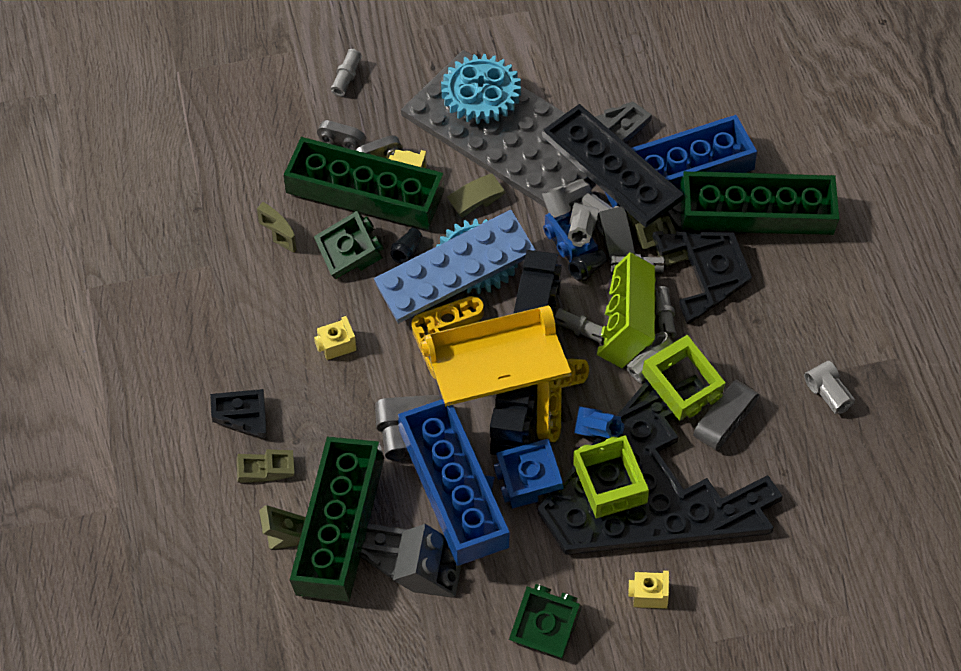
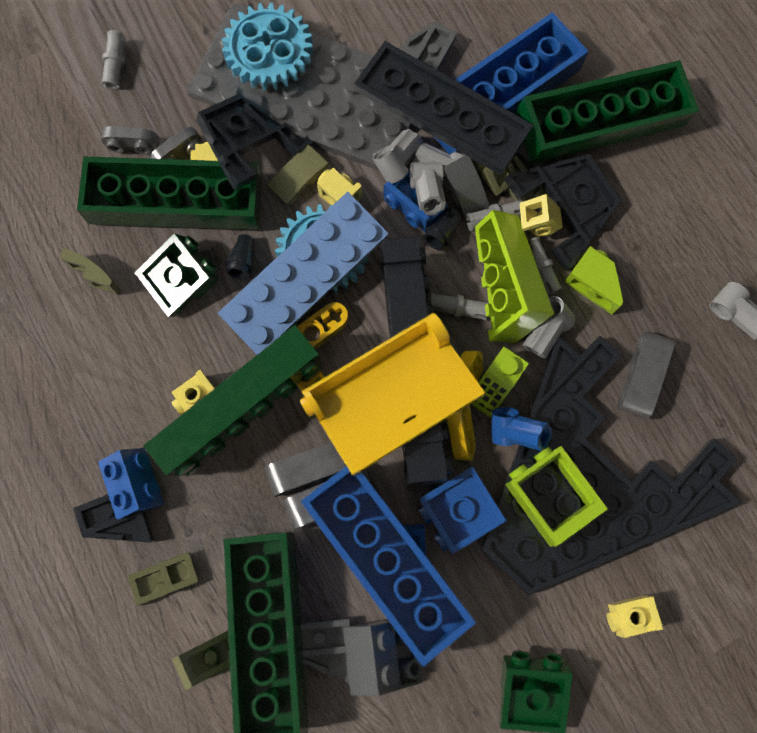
camera: 20 degrees left, 20 degrees up
lime window [642,335,726,421] -> none
none -> blue bracket [98,448,164,519]
none -> dark green brick [143,325,324,477]
none -> black wing [196,93,315,191]
none -> light yellow brick [317,168,362,205]
none -> lime slope [470,347,529,418]
none -> light yellow brick [520,194,562,236]
none -> lime slope [564,246,623,315]

